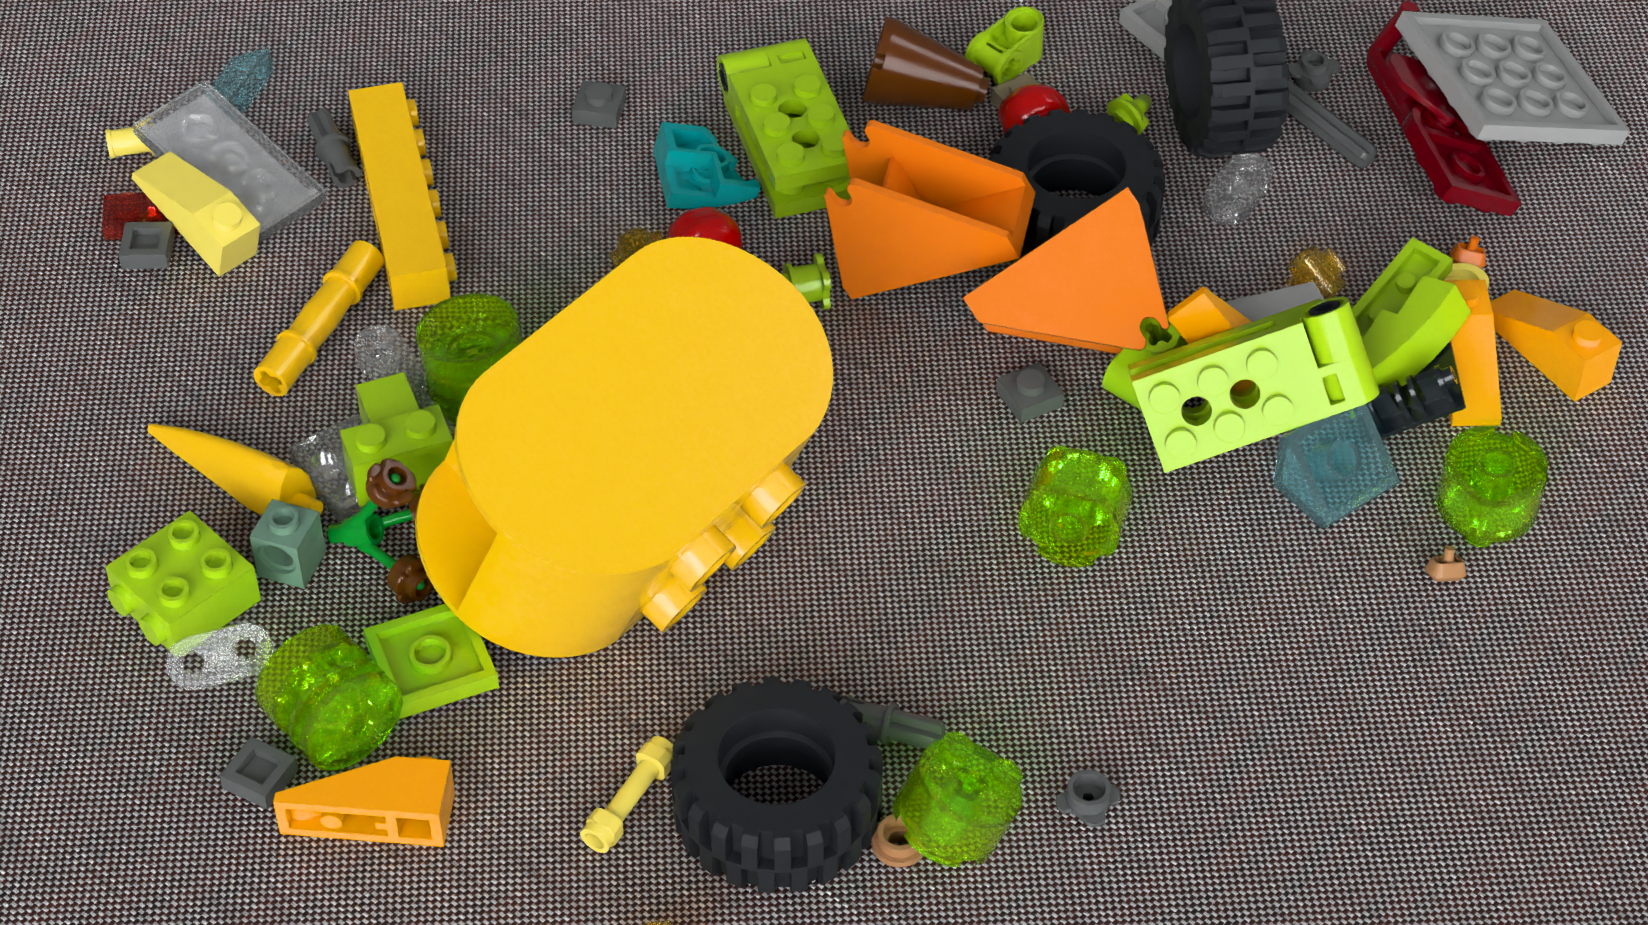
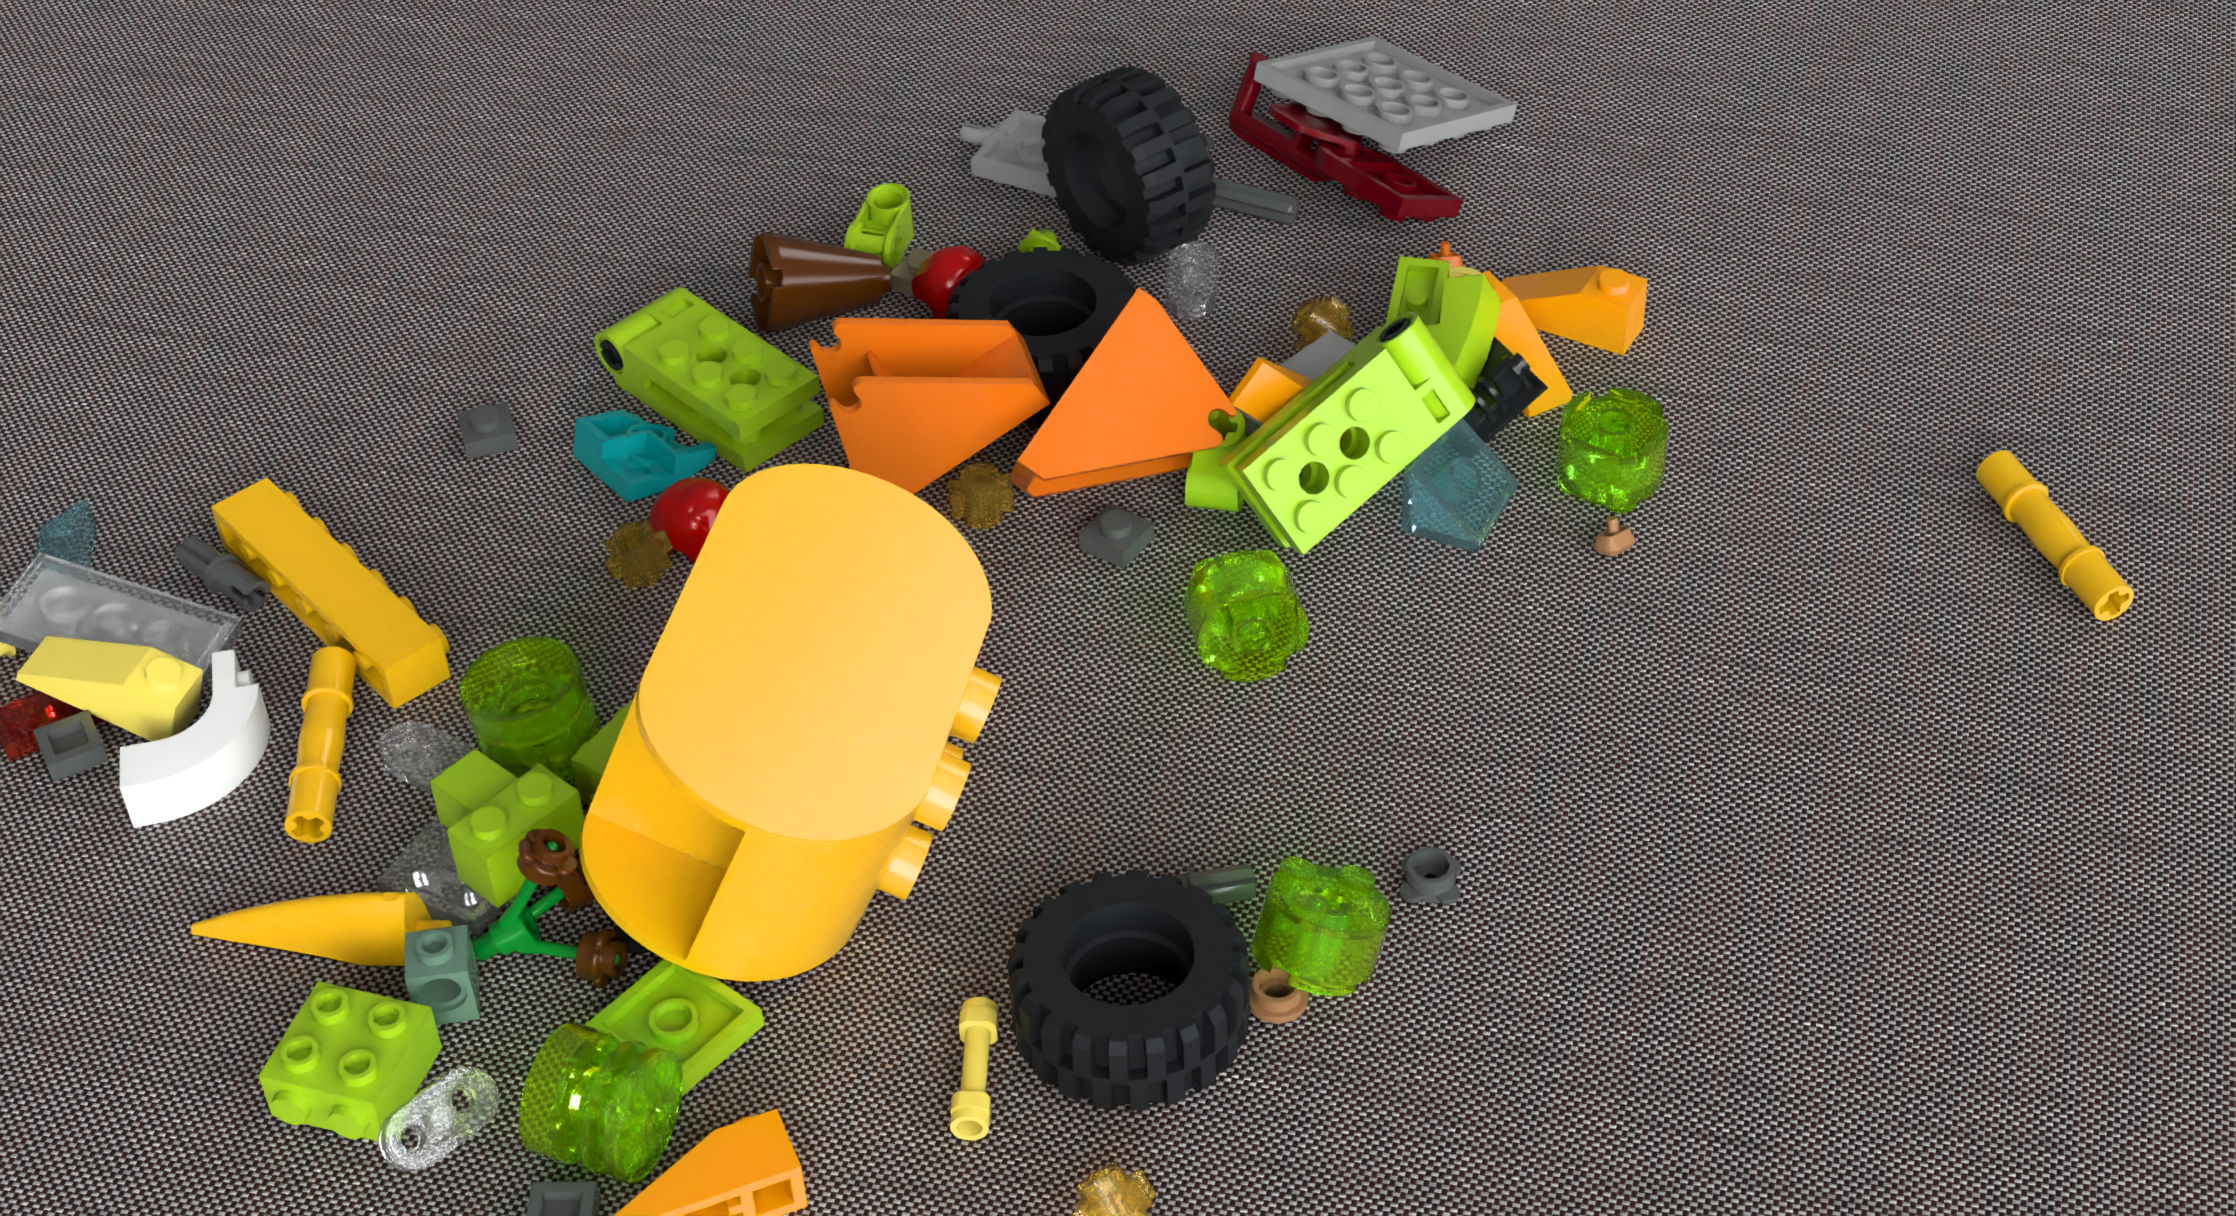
camera: 25 degrees left, 5 degrees down
none -> white arch [119,649,271,828]
none -> clear yellow gear [948,463,1015,529]

